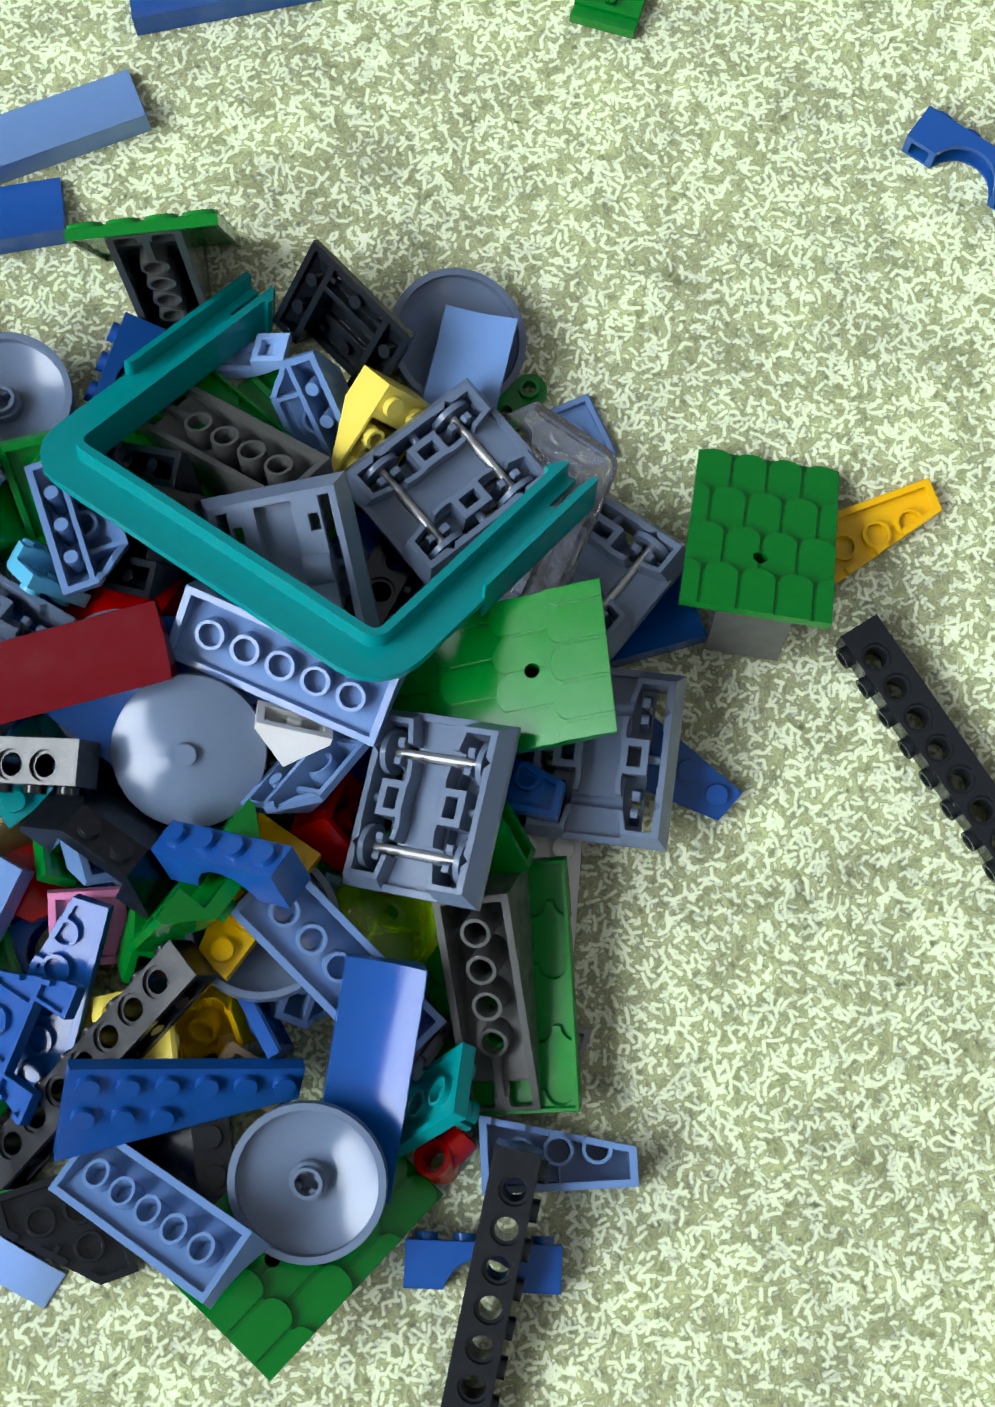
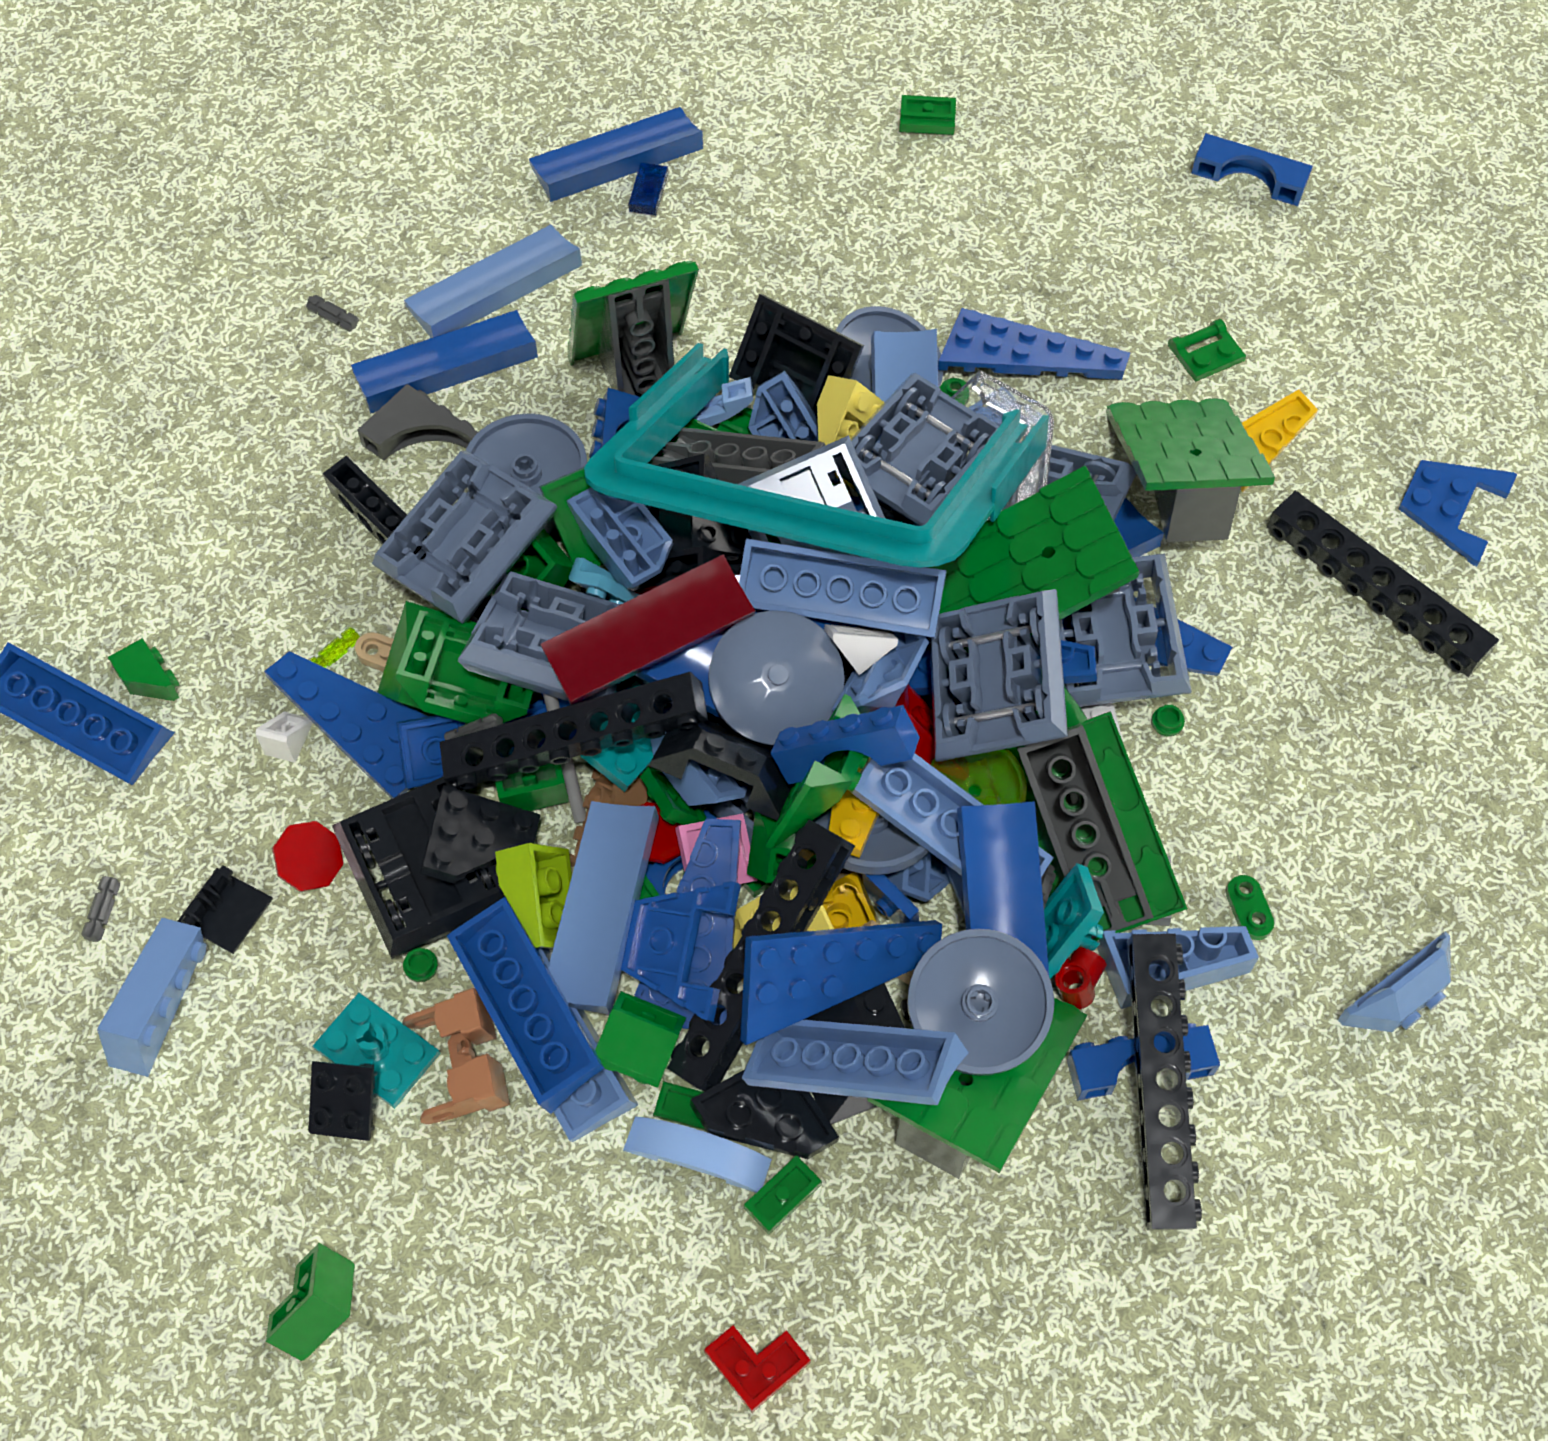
camera: 15 degrees left, 15 degrees down
none -> clear blue plate [628,162,668,216]
none -> green plate [744,1155,822,1235]
none -> blue wing [938,308,1130,380]
none -> green plate [1152,705,1185,736]
none -> green plate [1168,318,1246,382]
none -> green plate [1226,875,1275,940]
none -> medium blue wedge [1338,931,1451,1032]

